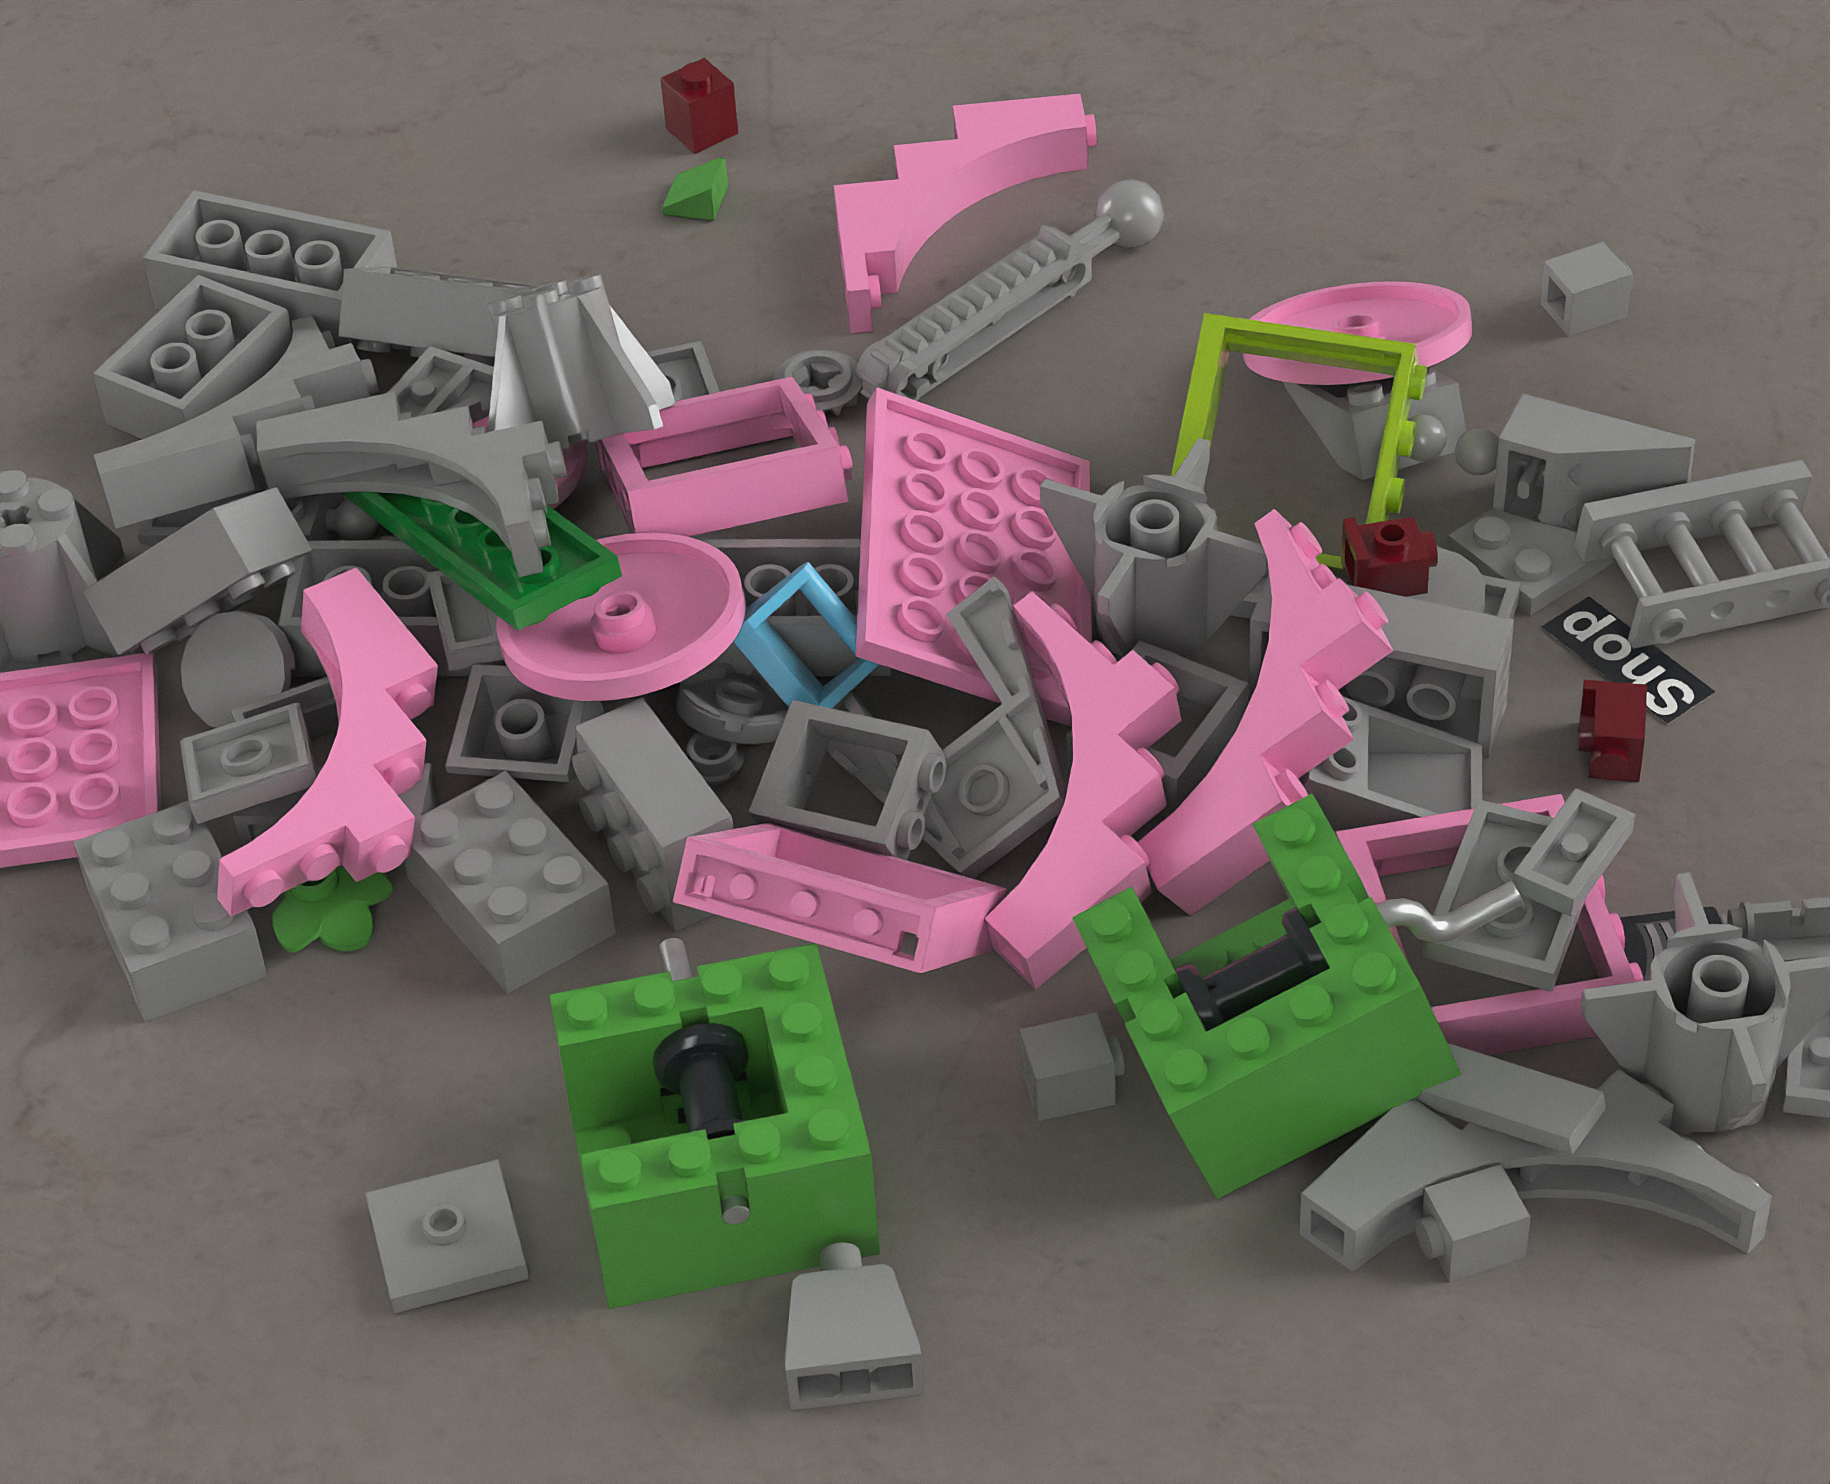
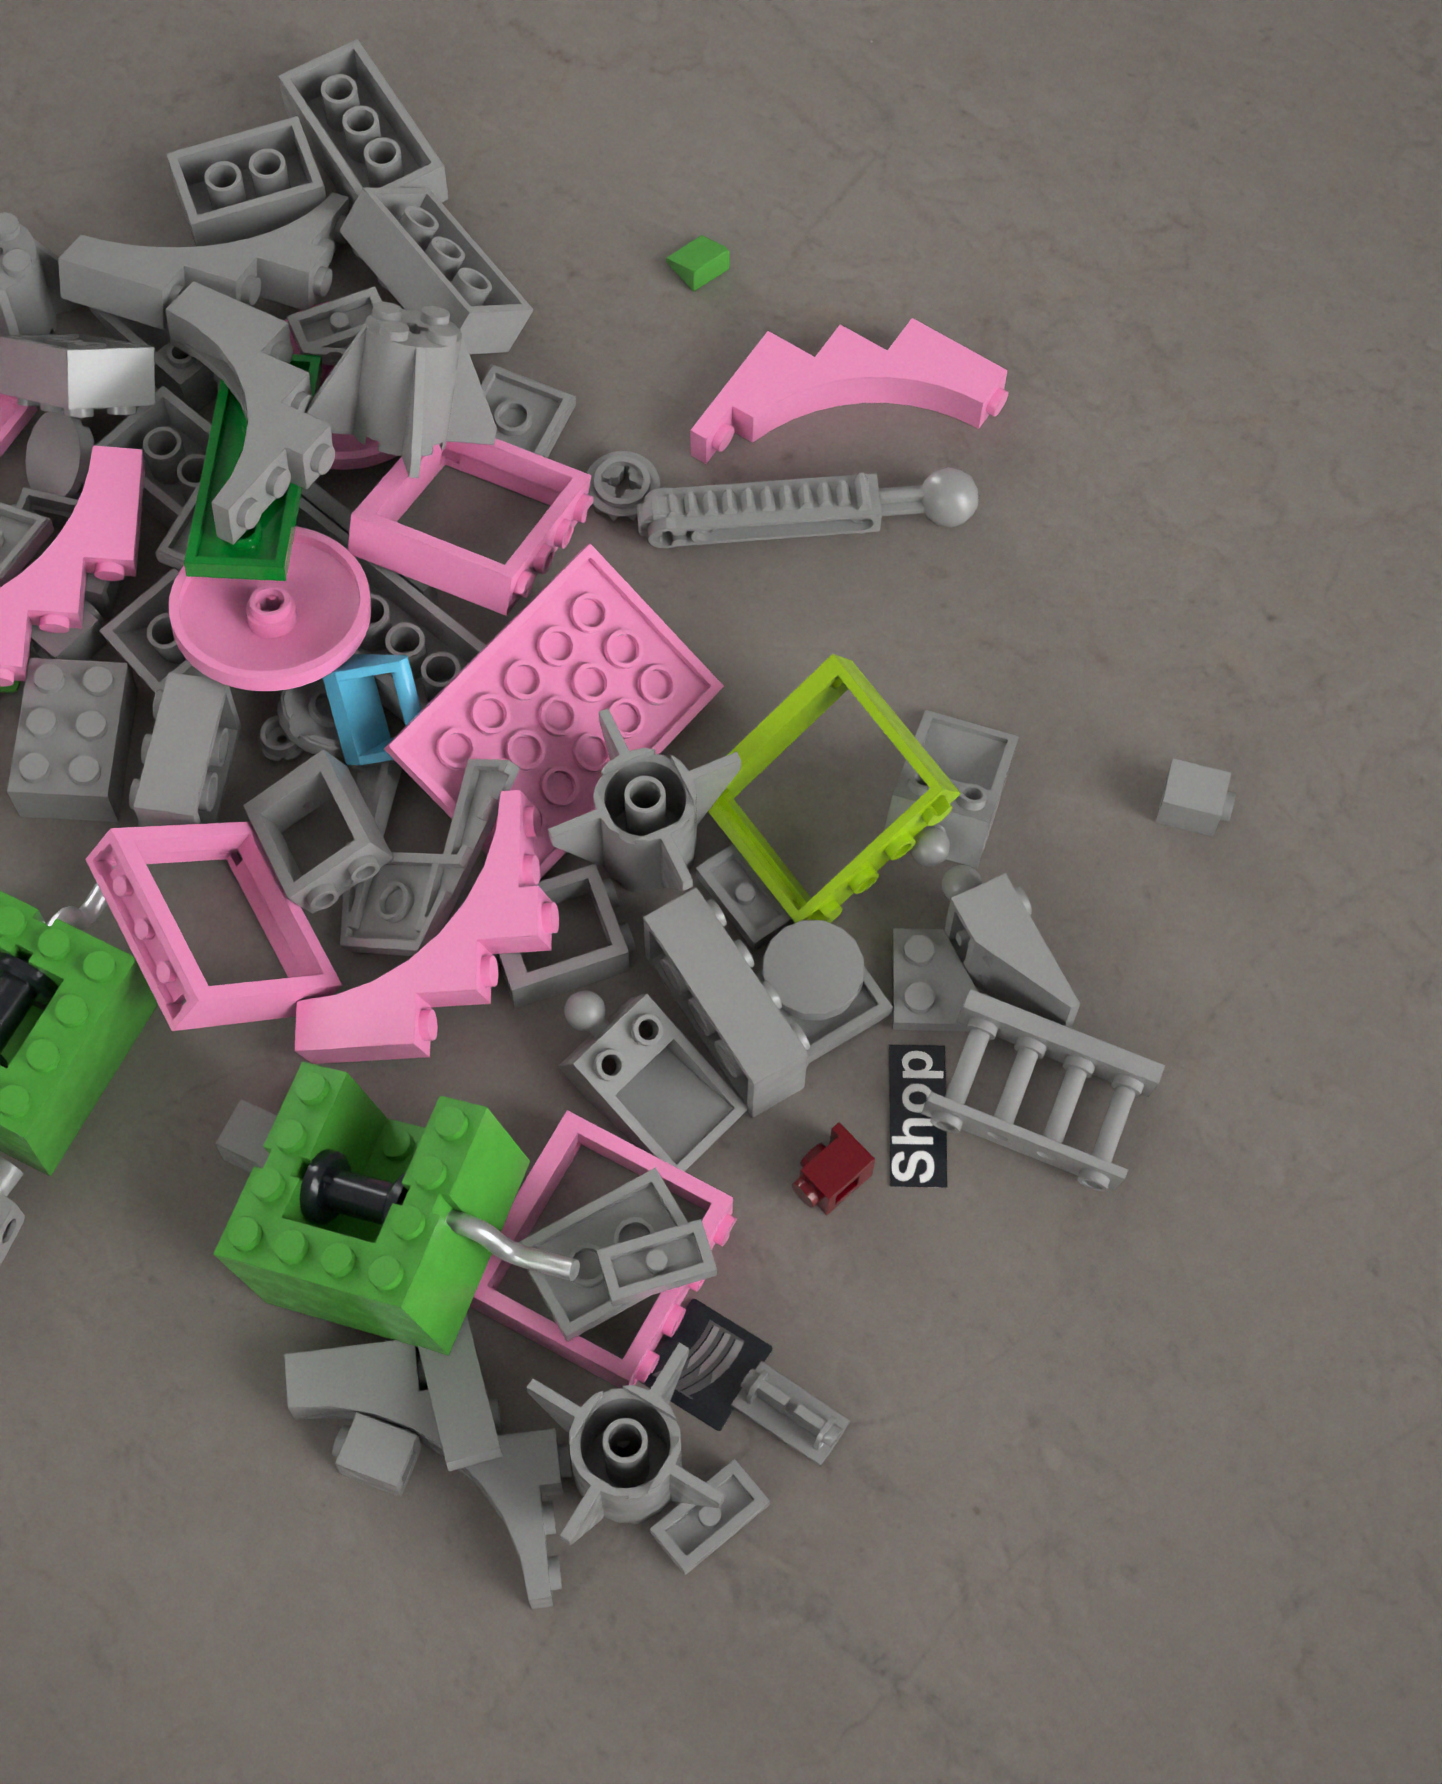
camera: 35 degrees right, 20 degrees up
dark red brick [660,58,739,154] -> none
bright pink arch [1137,509,1393,916] -> none
bright pink dish [1243,282,1472,385] -> none
dark red brick [1341,516,1438,597] -> none

